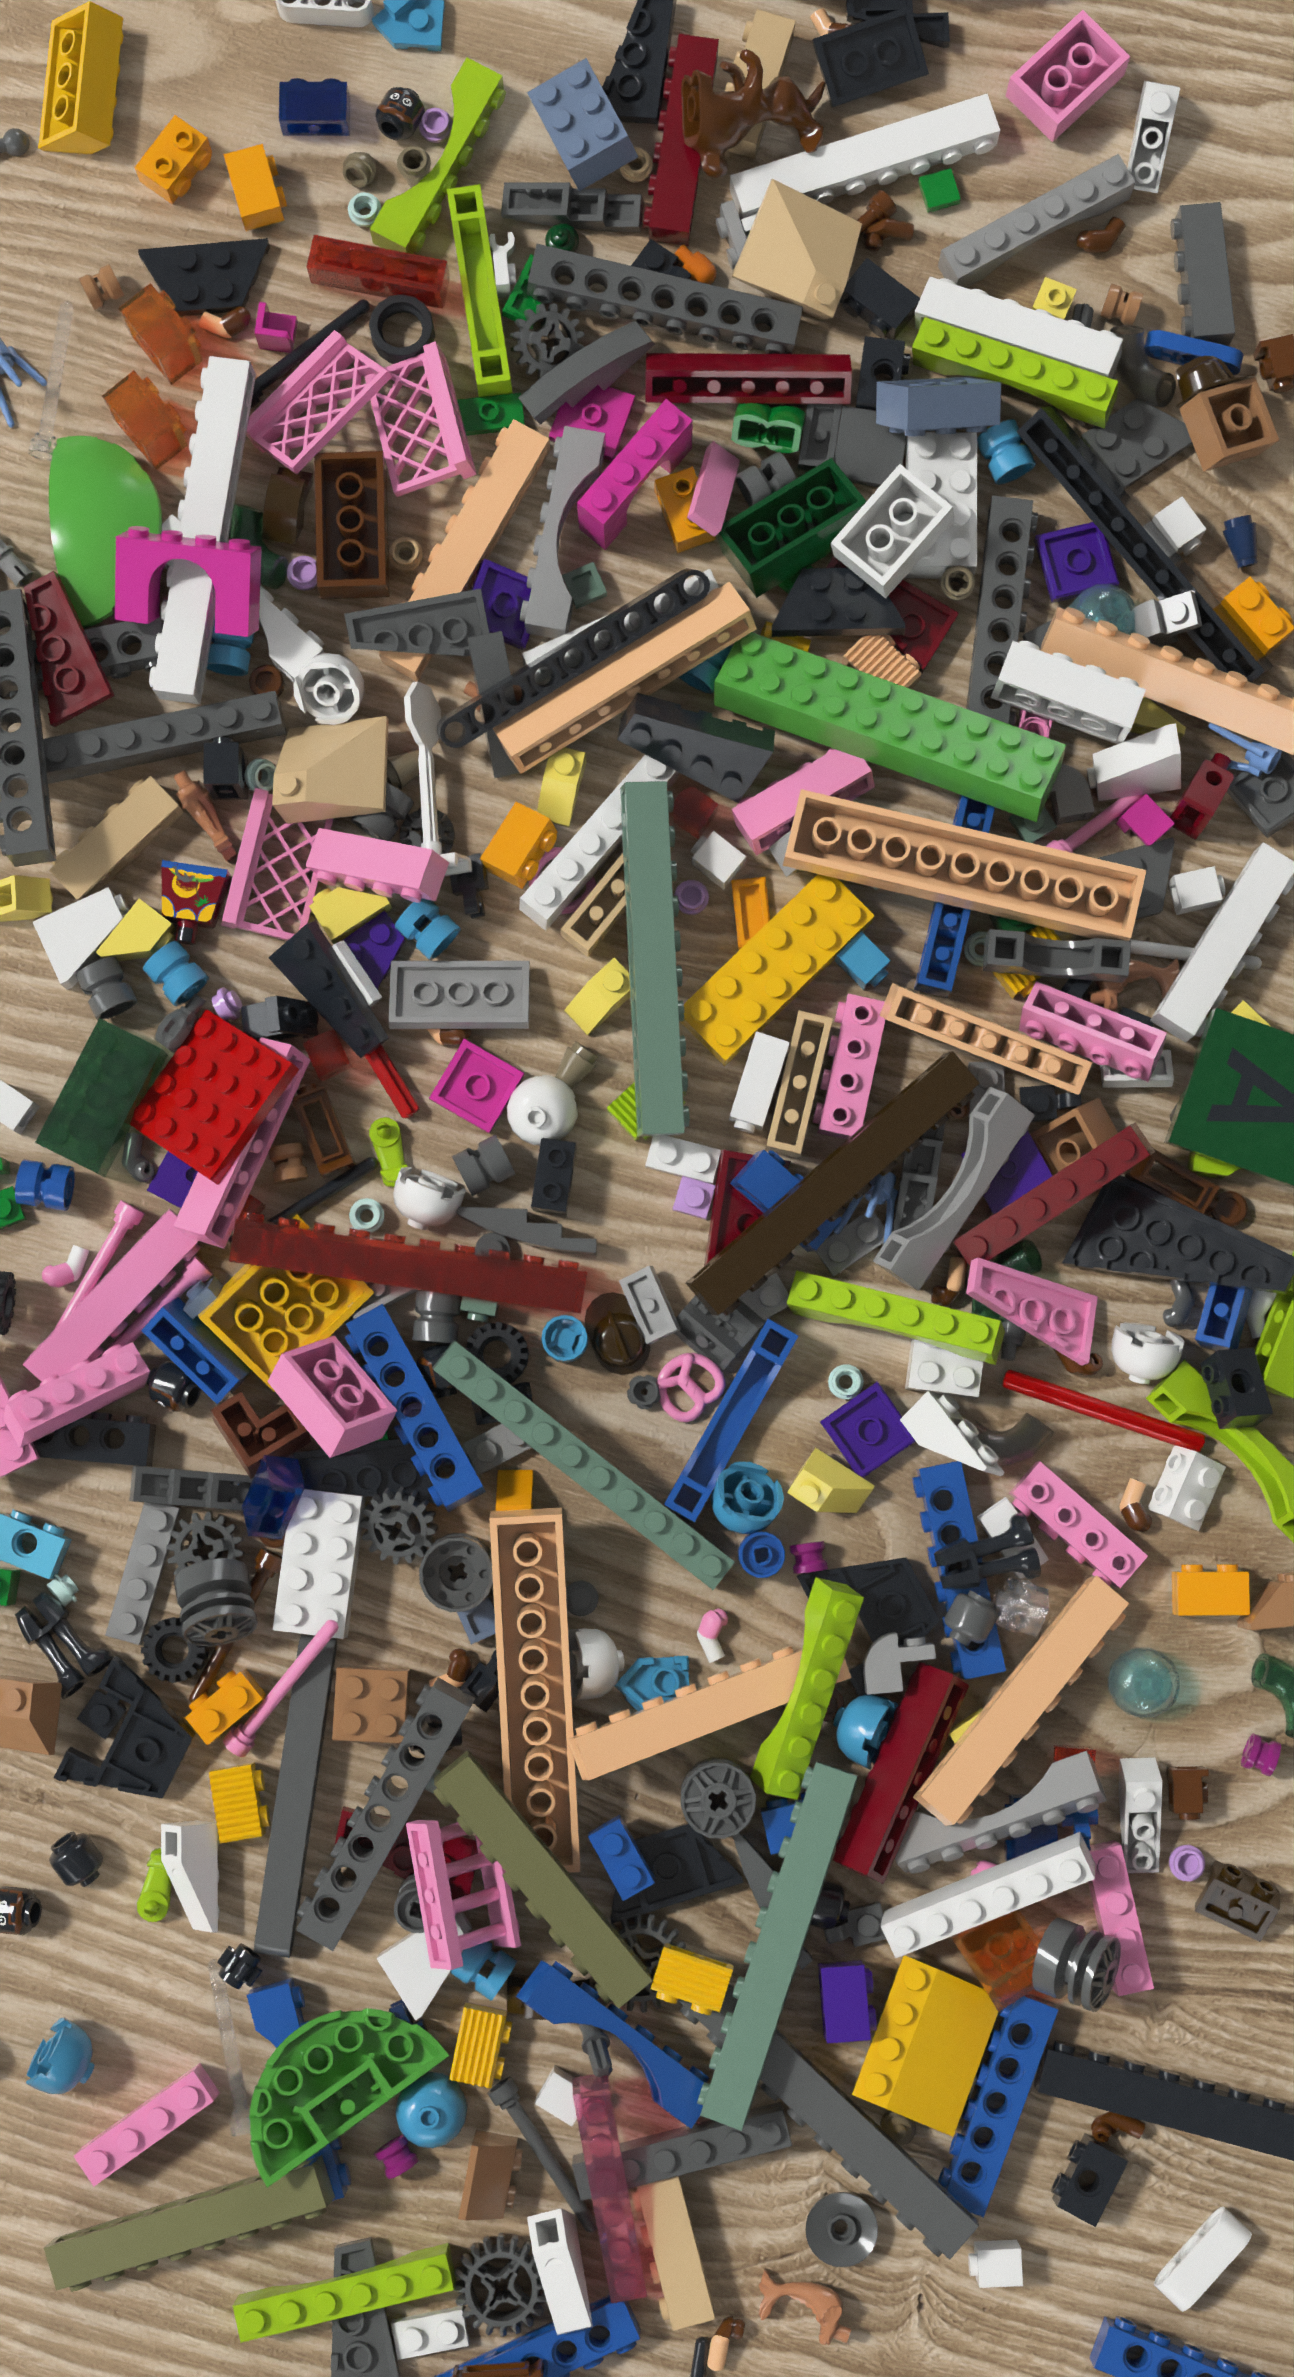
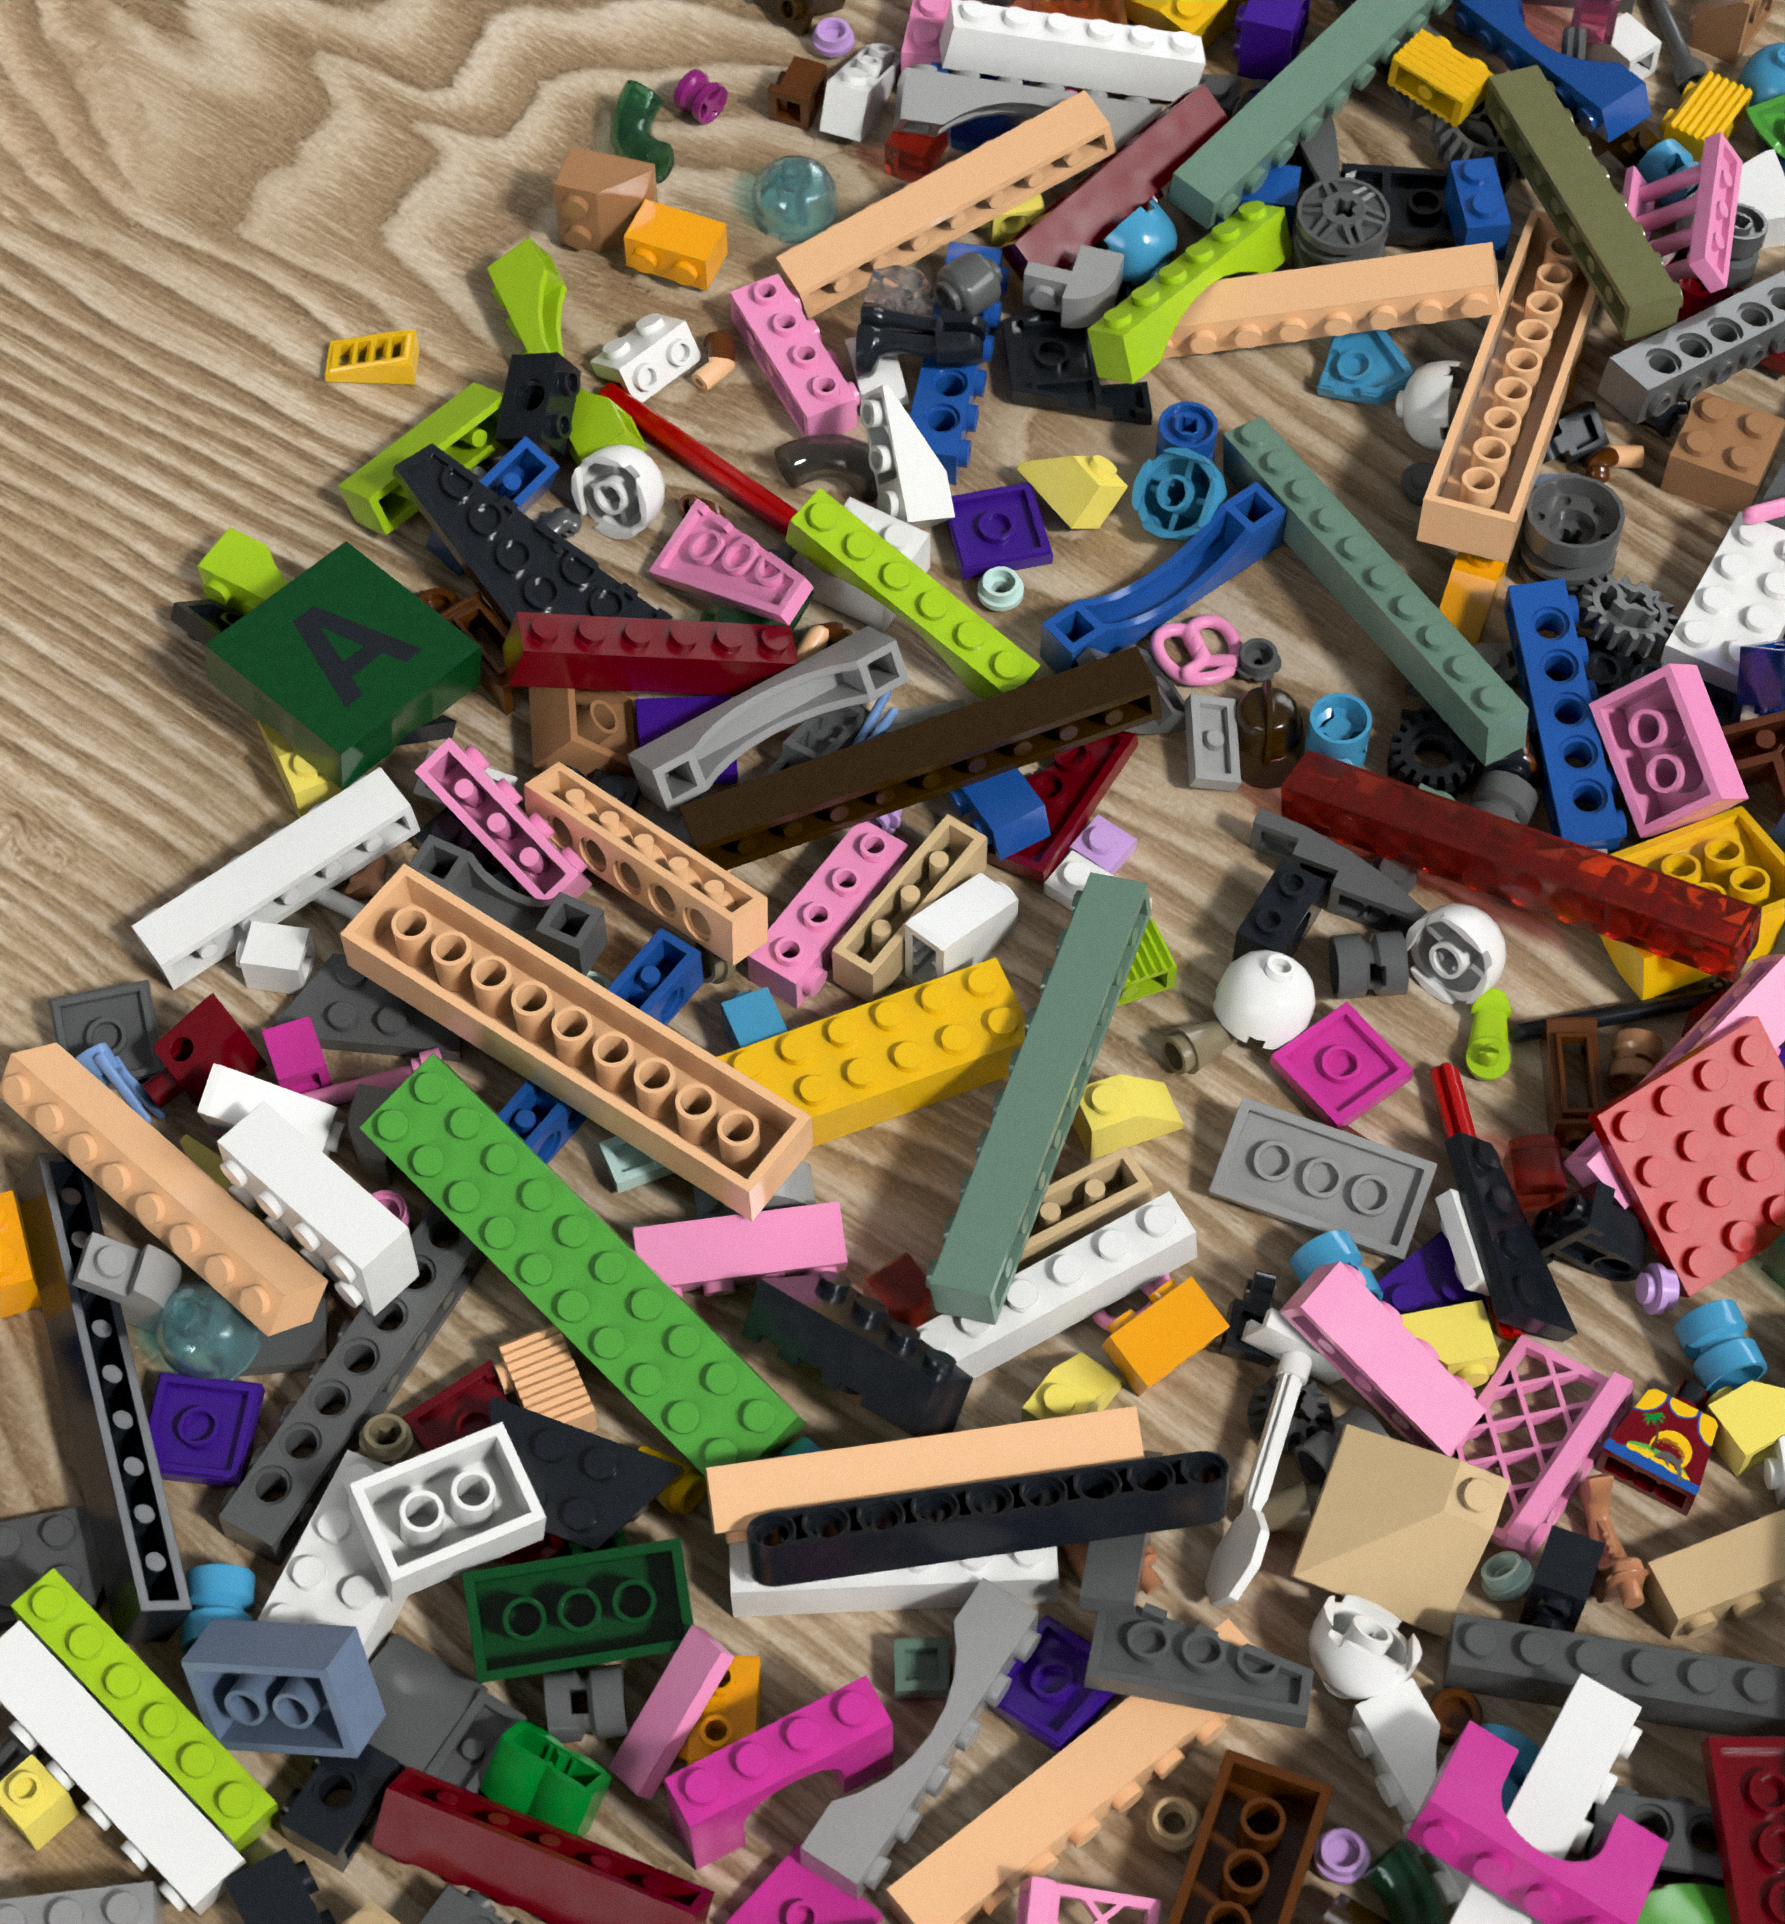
camera: 160 degrees left, 25 degrees down
dark grey piece [155,994,206,1053] -> none
light aqua plate [349,1198,385,1233] -> none
lavender plate [674,880,709,915] -> none
white brick [691,831,746,890] -> none
arm [697,1608,728,1663] -> none
light orange tile [731,876,770,949] -> none
magenta wheel [790,1541,828,1574] -> none
white brick [1151,496,1206,556] -> none

